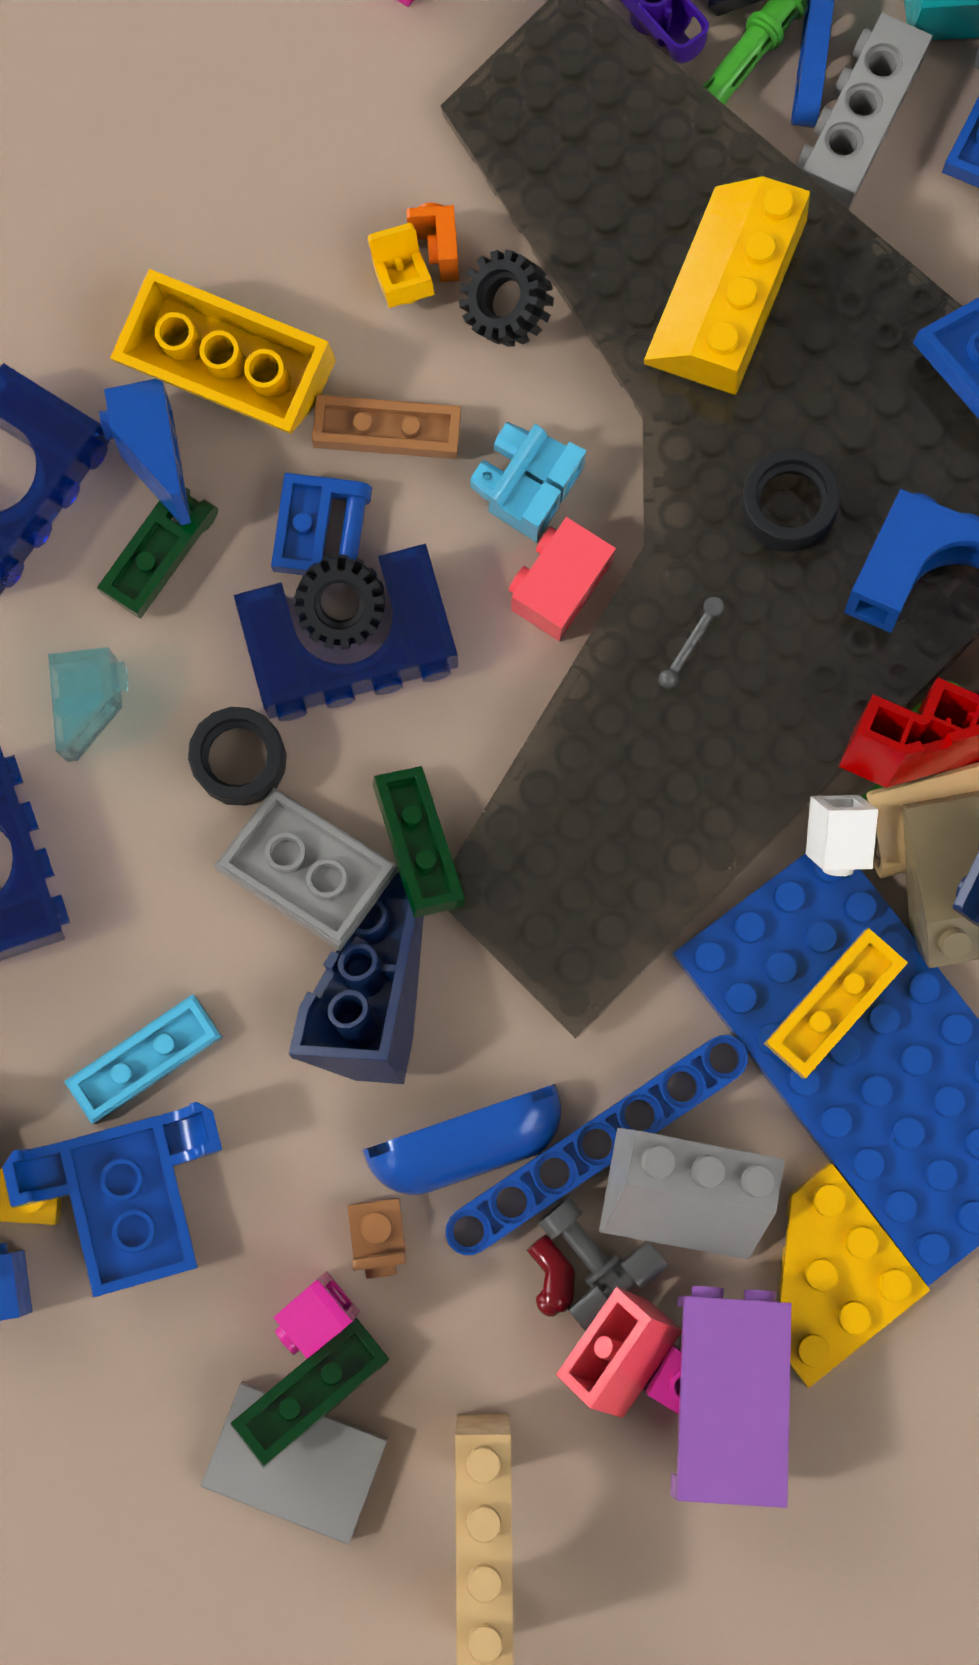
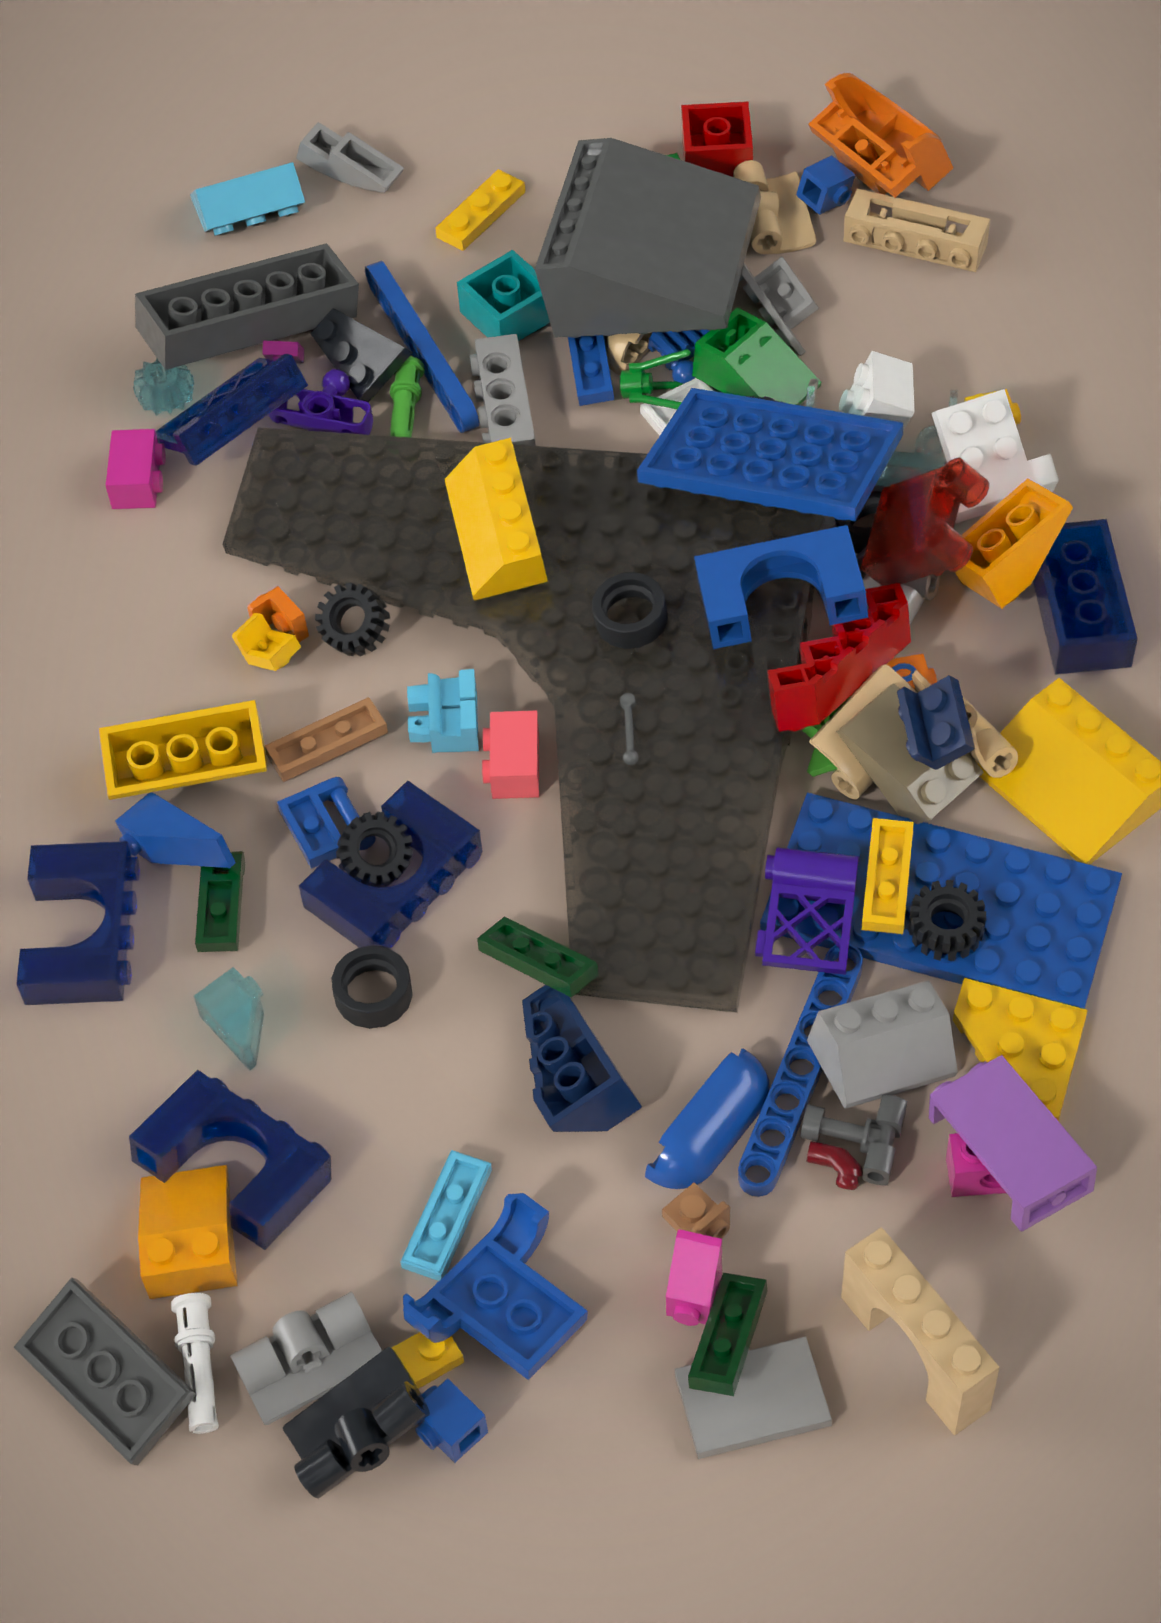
camera: 30 degrees left, 25 degrees down
light grey tile [215,787,398,951] -> none
coral brick [556,1287,682,1418] -> none
white brick [806,795,878,876] -> none
none -> dark purple piece [755,847,859,975]
none -> black tyre [909,880,986,961]

